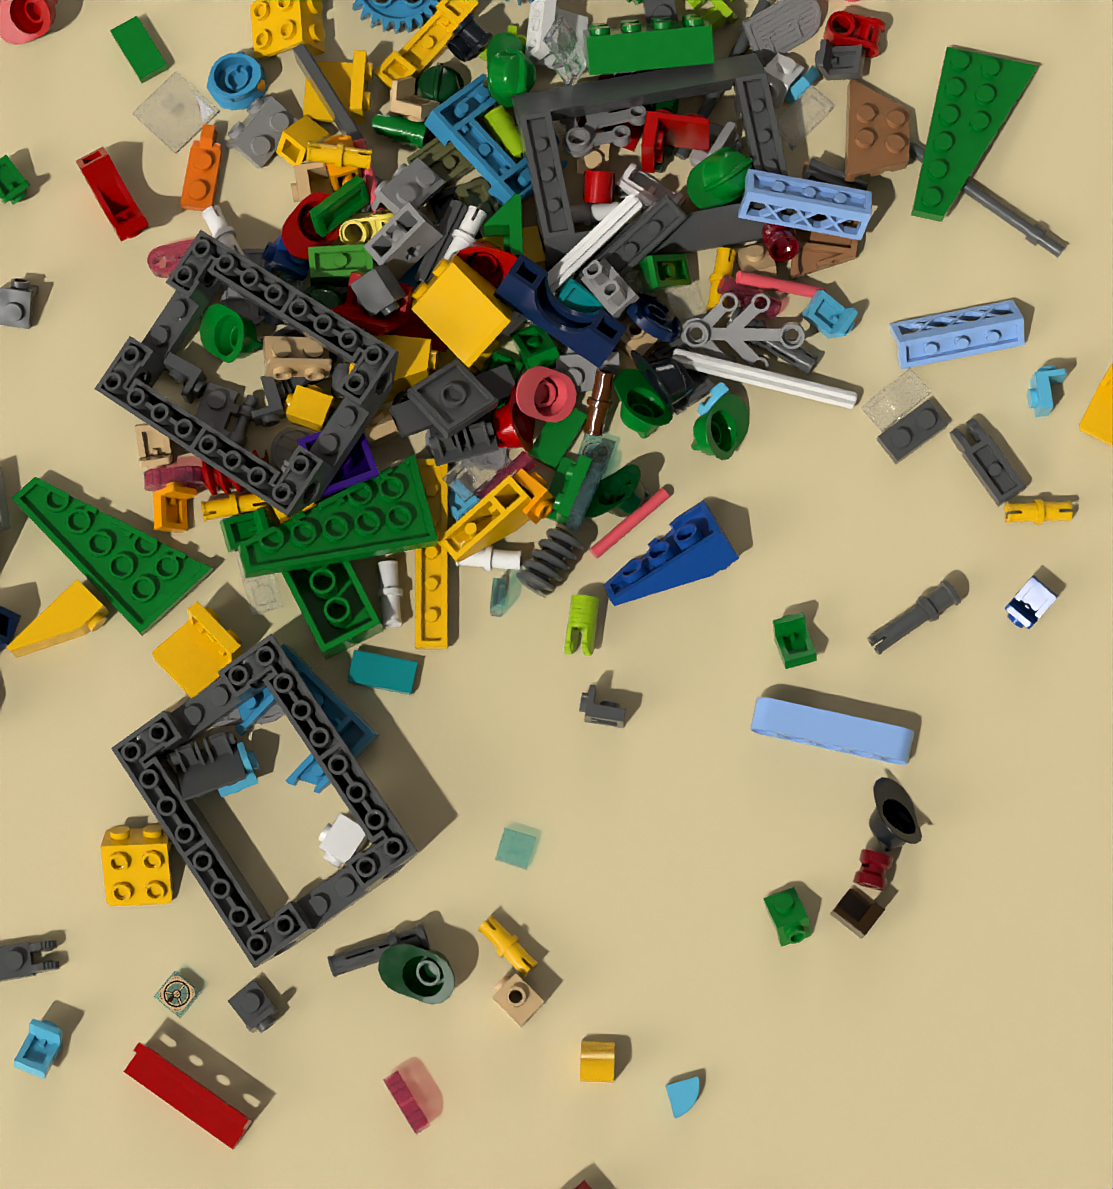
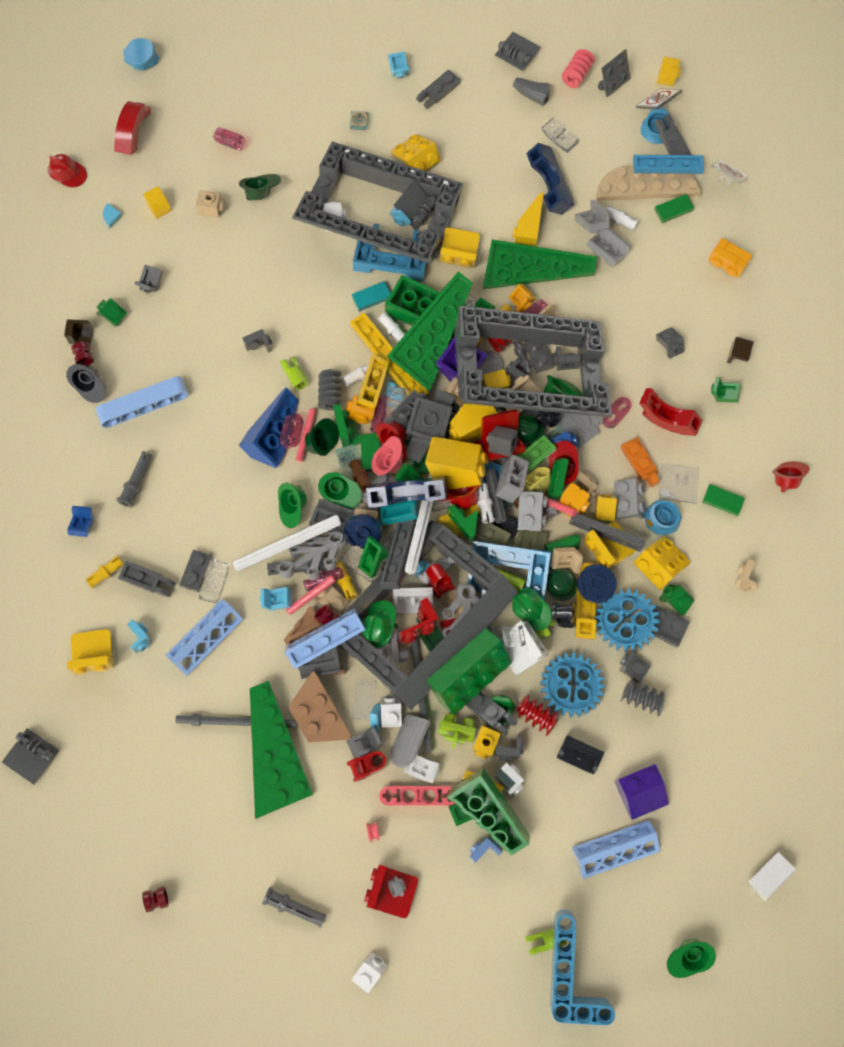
camera: 140 degrees right, 5 degrees down
red fence [123,1042,253,1149] -> none
white pin [202,205,246,257] -> none
dark grey bracket [228,980,279,1033] -> none
yellow pin [306,141,372,170] -> none
dark grey pin [327,922,431,977] -> none
yellow pin [478,915,539,978] -> none
clear light blue tile [490,578,507,617] -> none
clear light blue tile [495,828,536,870] -> none
clear light blue tile [566,461,604,531] -> none
light grey hips [581,258,639,319] -> none
black piece [631,350,694,414] -> none
medium azure tile [697,382,729,415] -> none
green bracket [773,612,817,669] -> none
none -> dark grey bracket [135,264,163,293]
none -> clear pink beam [280,413,303,449]
none -> dark blue tile [577,564,617,604]

